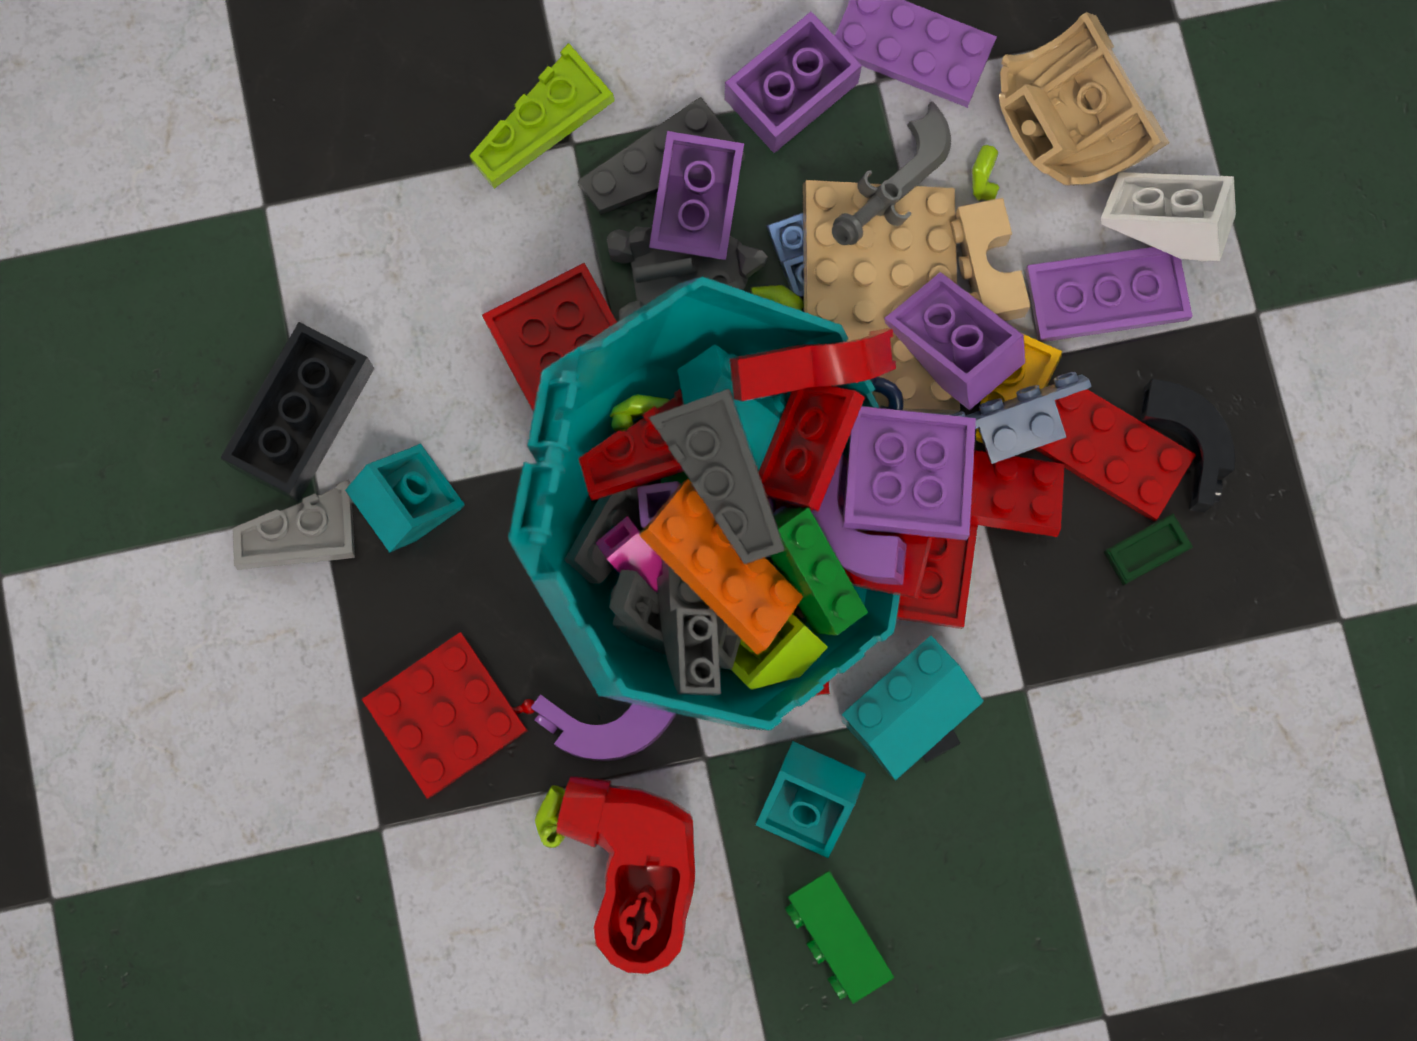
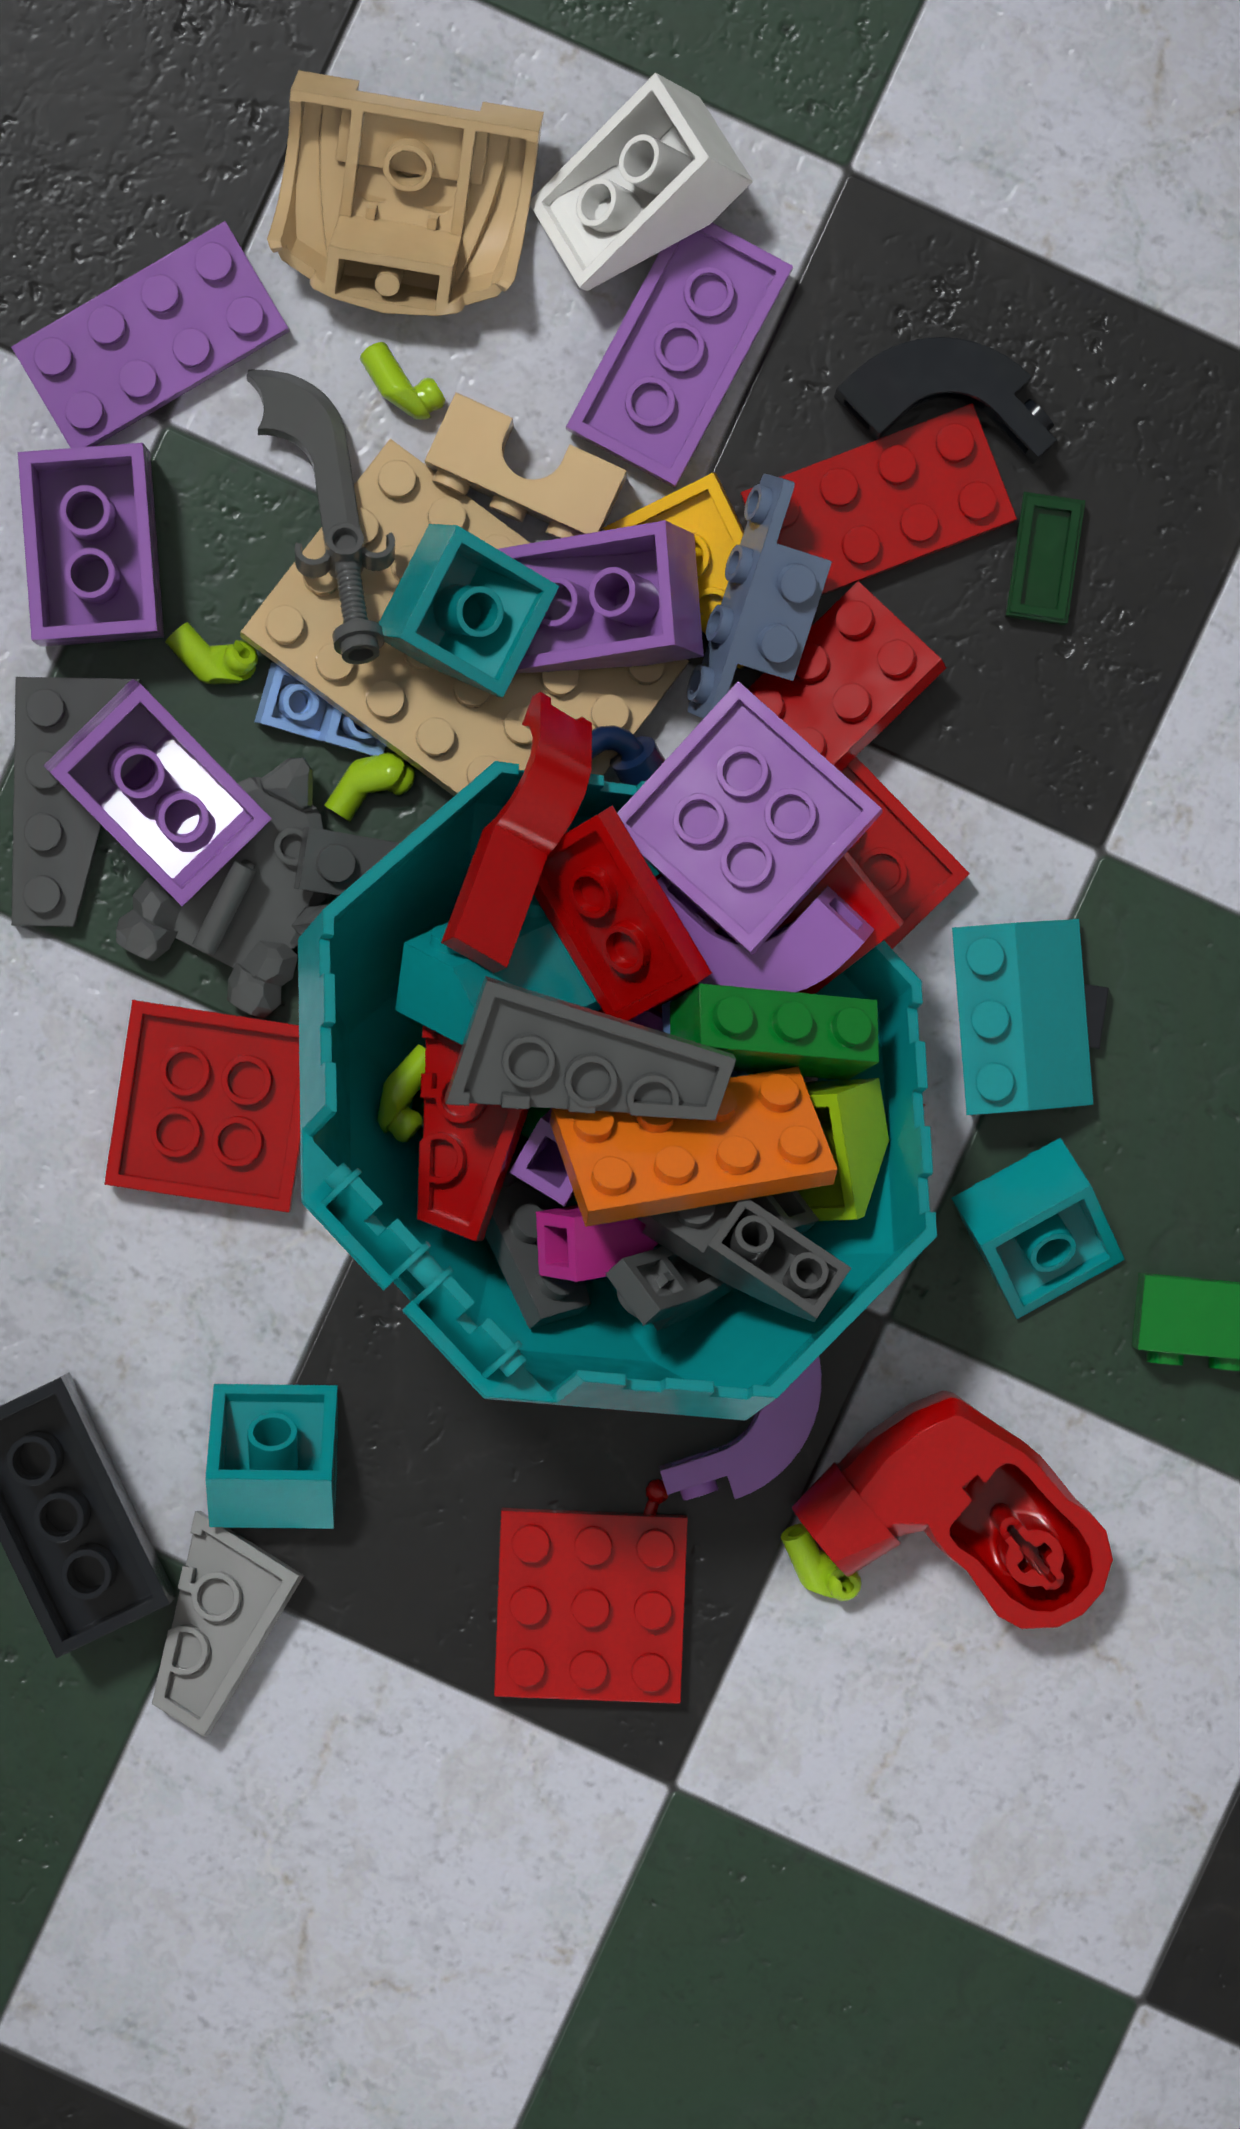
camera: 50 degrees left, 10 degrees up
none -> lime arm [165,622,258,684]
none -> teal slope [379,524,559,698]

